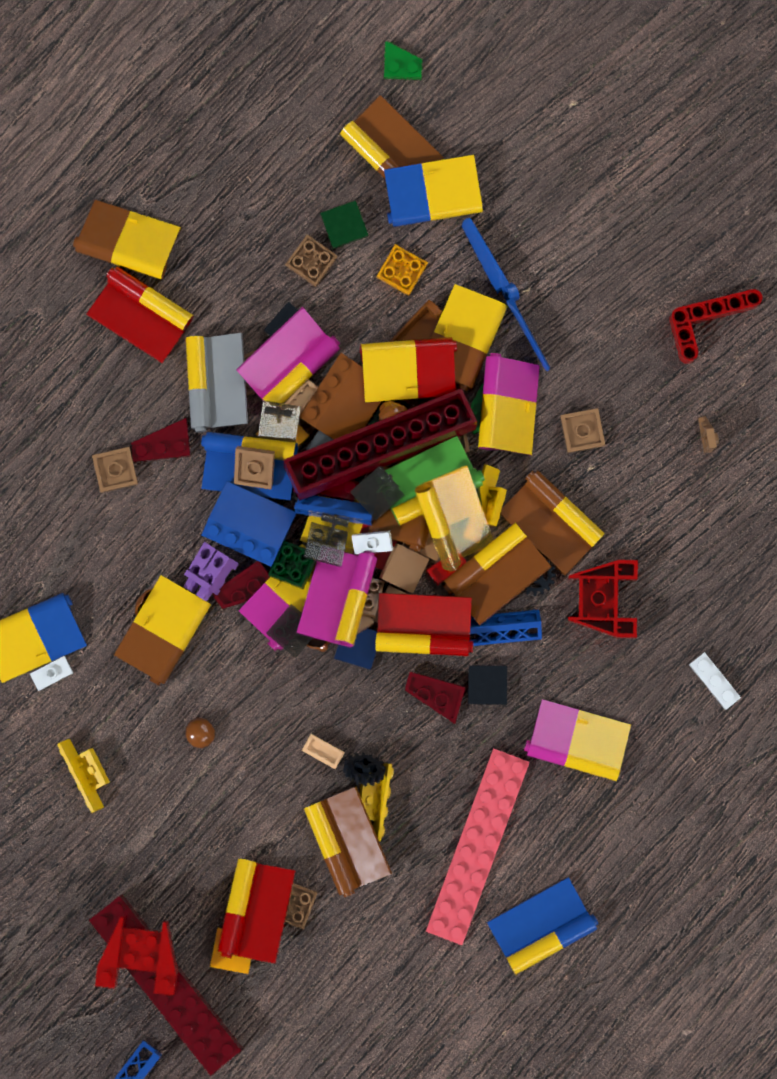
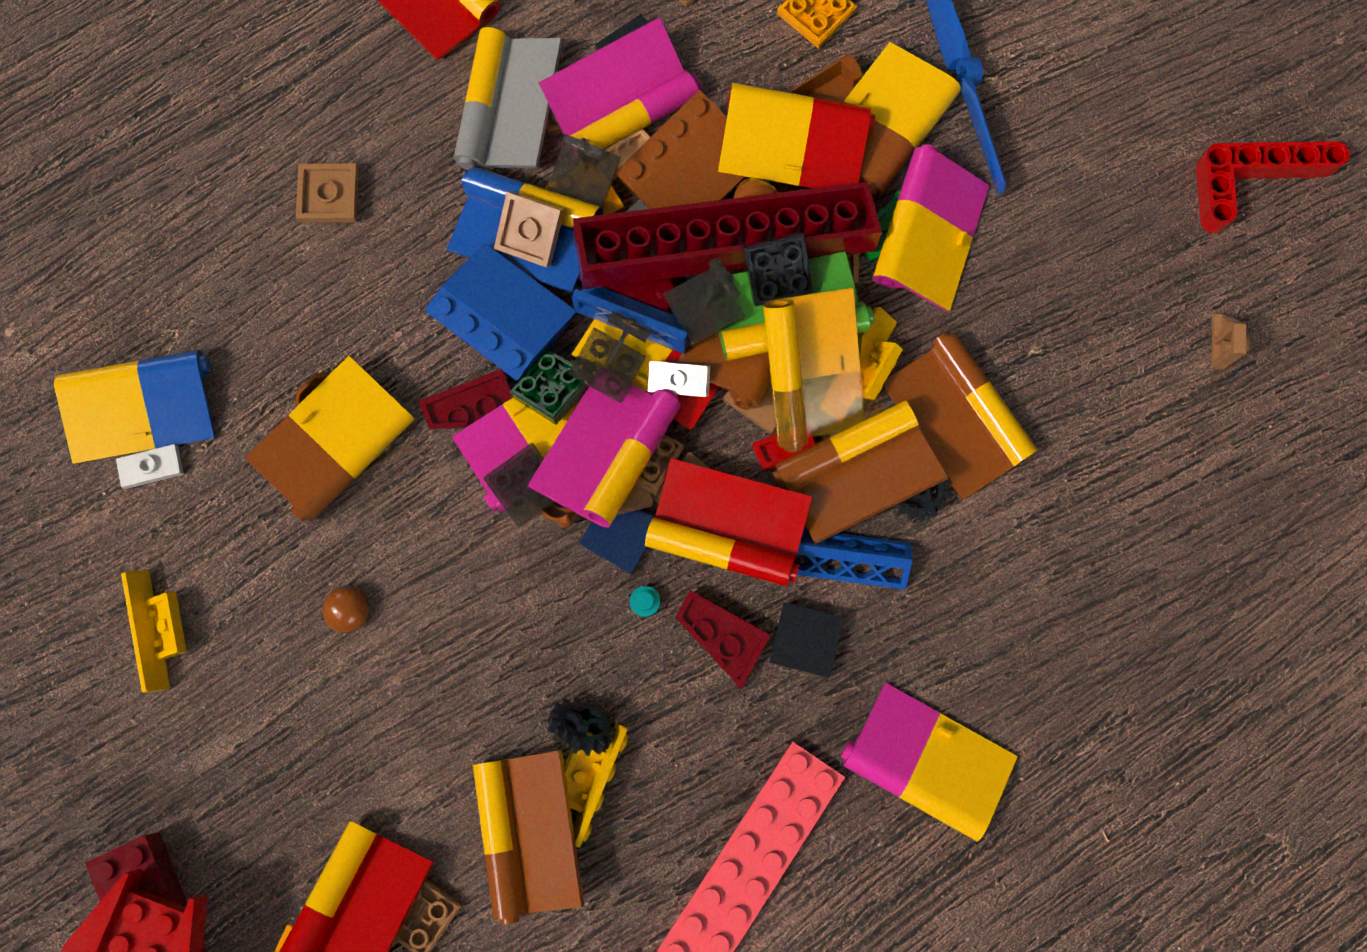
camera: 15 degrees right, 5 degrees down
dark red wing [131,418,191,462] -> none
medium lavender hips [183,542,239,601] -> none
light nougat plate [302,734,345,769] -> none
medium nougat tile [379,543,429,593] -> none
medium nougat plate [560,408,606,453] -> none
red wedge [568,560,638,639] -> none
white plate [689,652,741,710] -> none
none -> teal plate [630,586,660,617]
none -> black tile [742,232,813,306]

